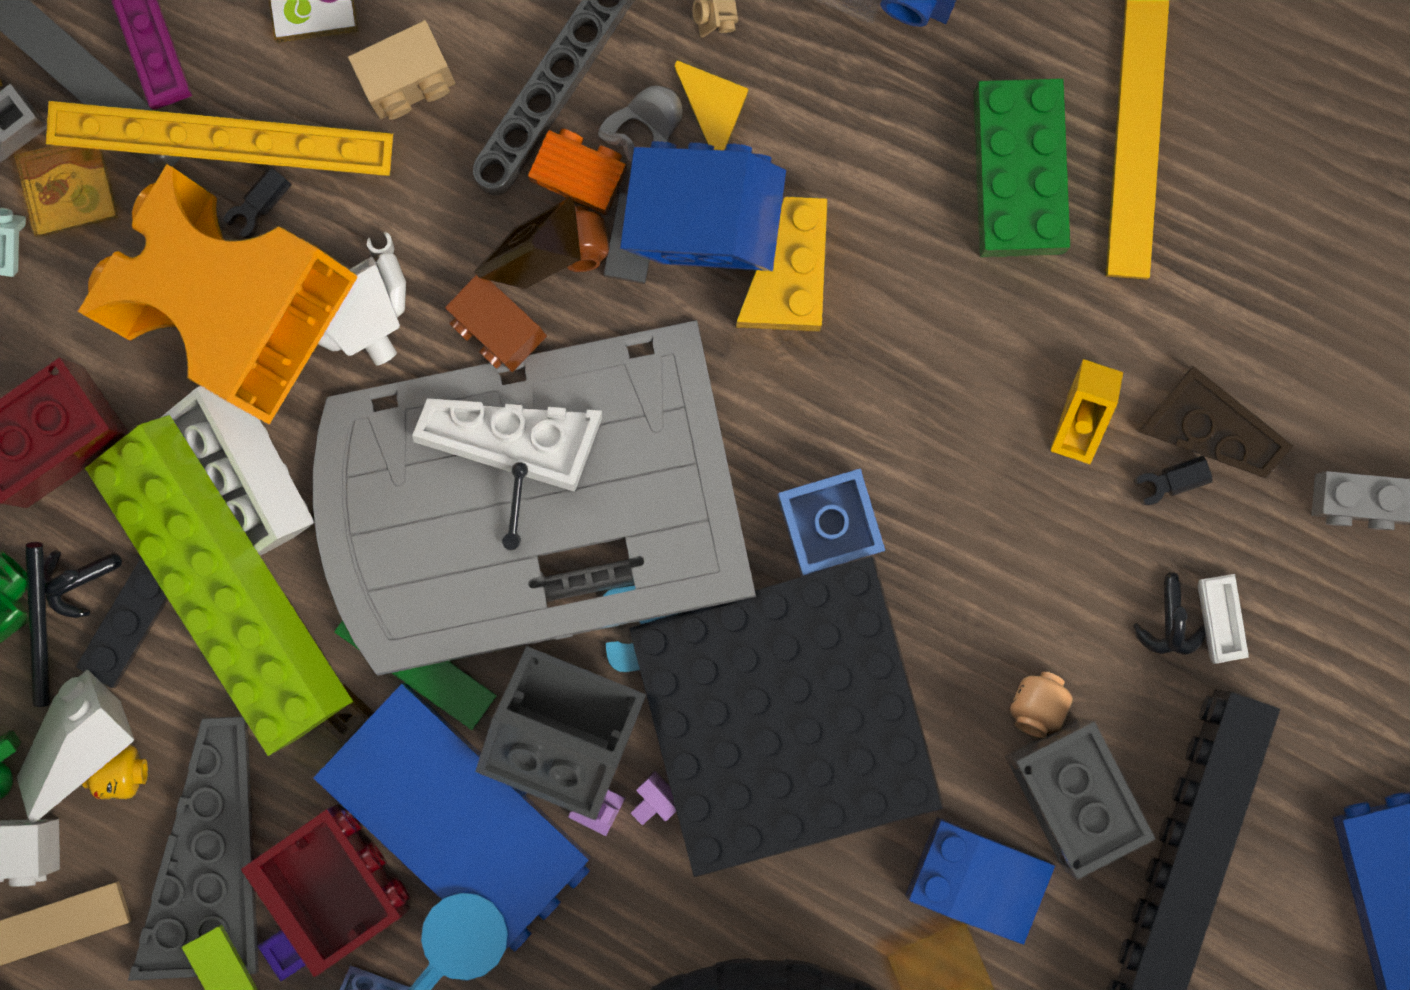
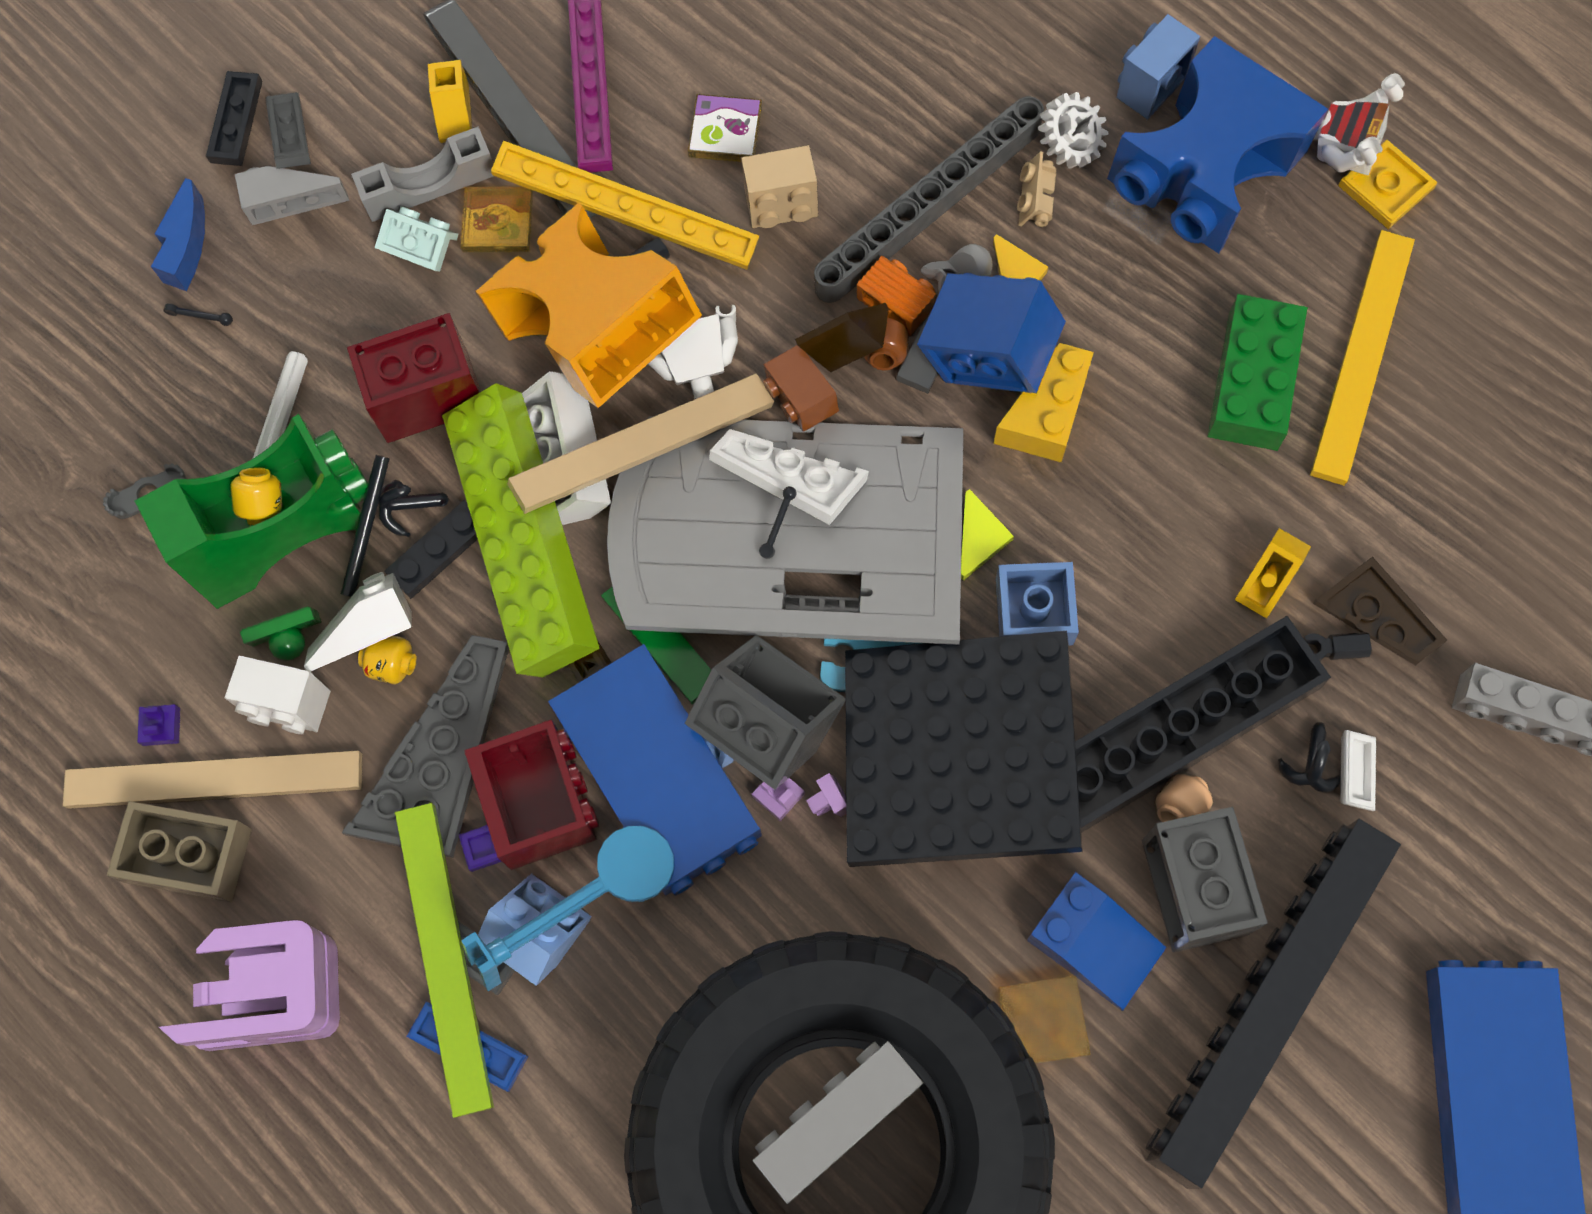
camera: 20 degrees right, 15 degrees down
none -> tan tile [507,373,774,514]
none -> neon yellow tile [961,489,1014,581]
none -> black brick [1075,616,1331,833]

